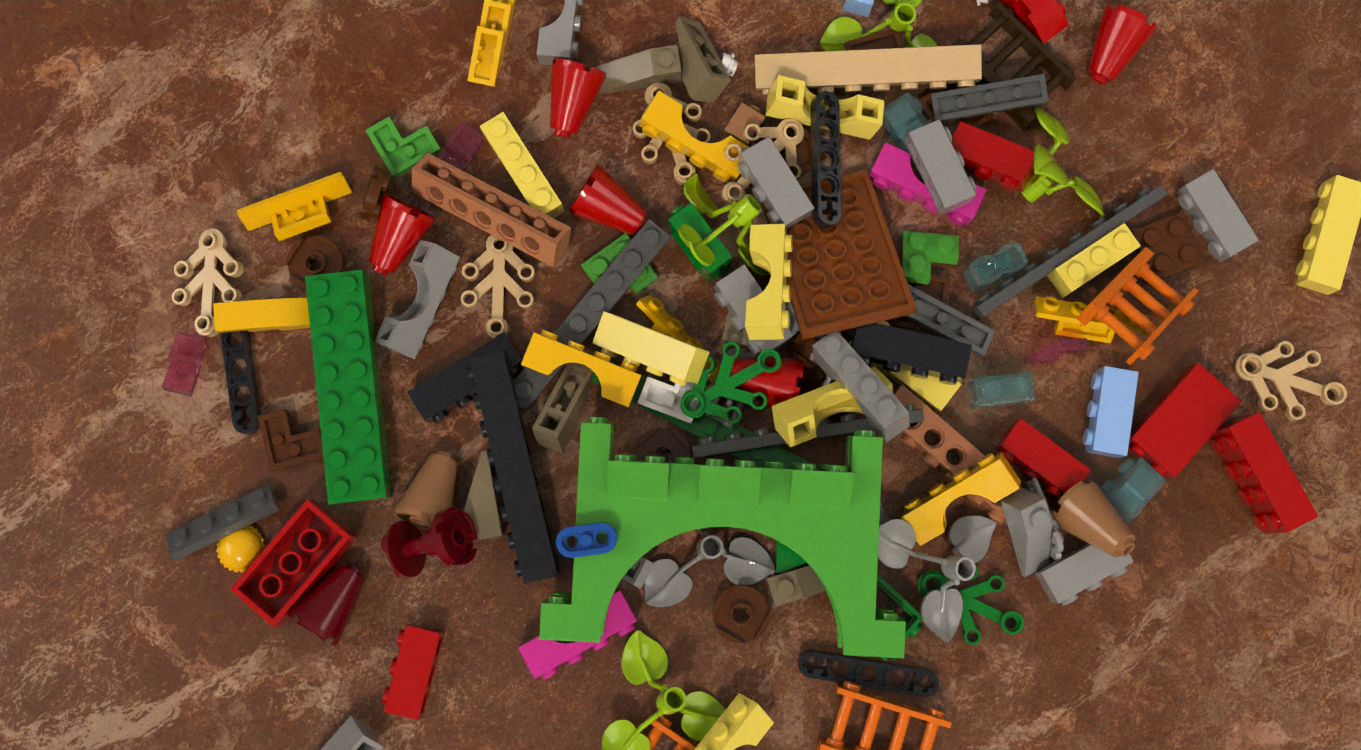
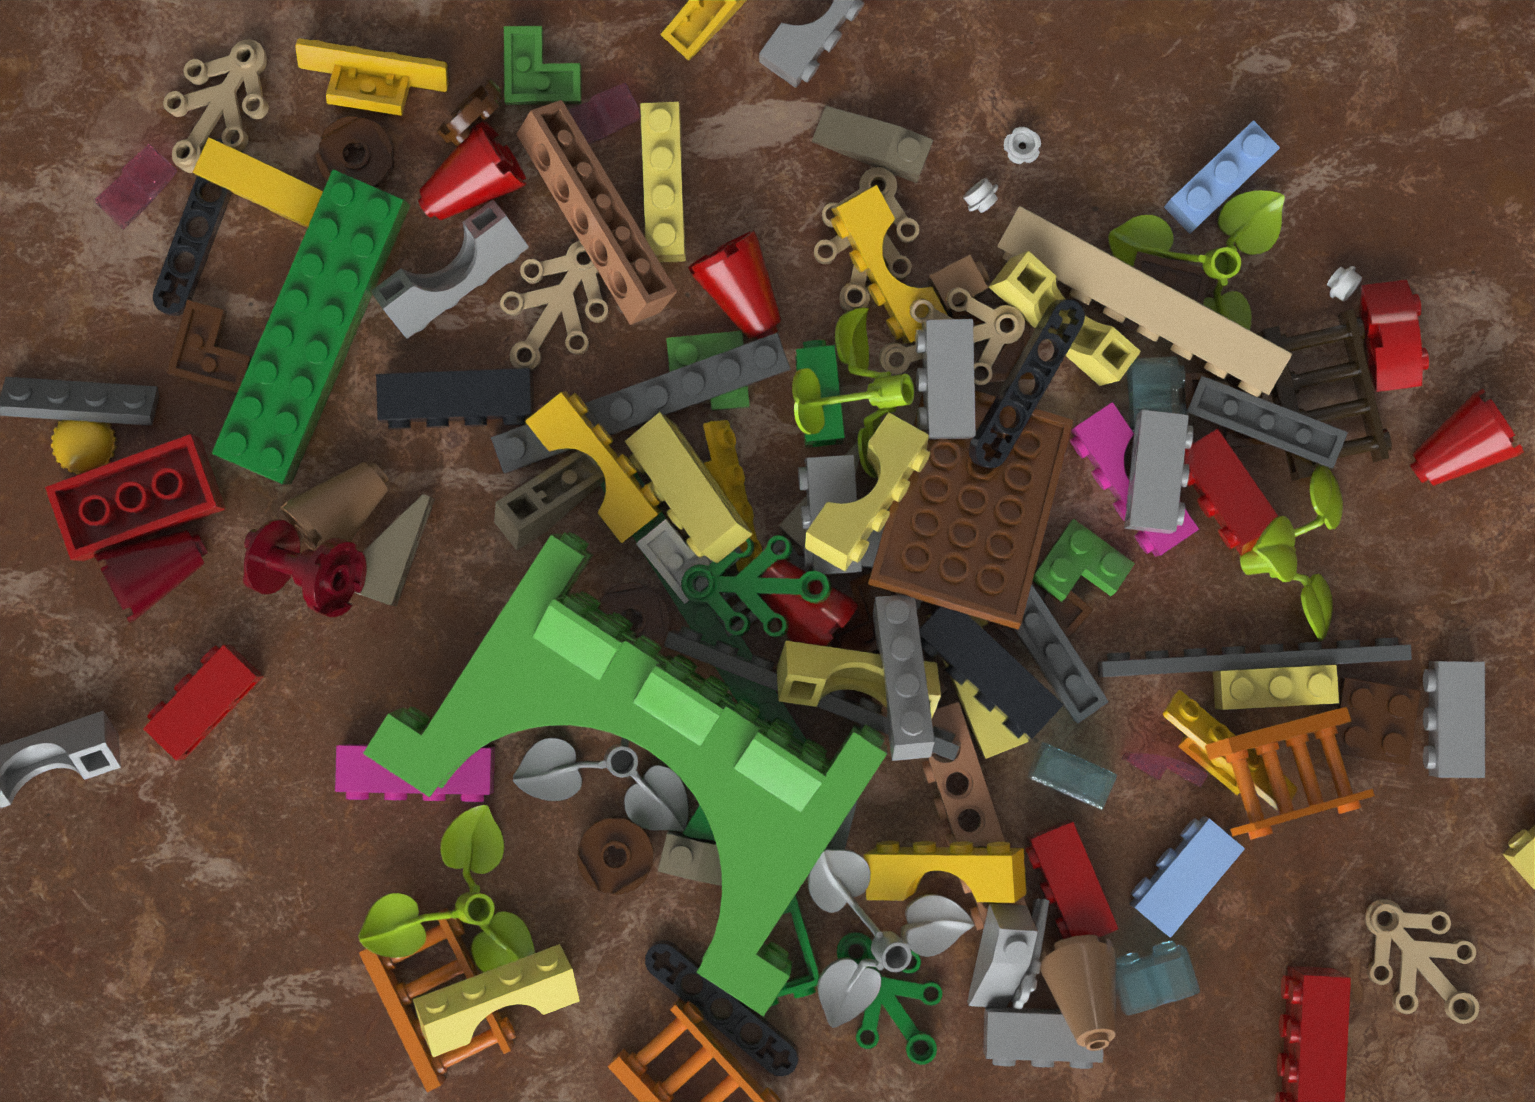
camera: 30 degrees right, 5 degrees up
black brick [466,350,559,584] -> none
red cone [550,58,607,139] -> none
blue plate [556,522,618,558] -> none
light grey plate [622,557,654,589] -> none
dark tan slope [676,17,731,103] -> none
clear light blue brick [962,243,1028,291] -> none
red brick [1128,363,1242,479] -> none
none -> white plate [1004,127,1041,164]

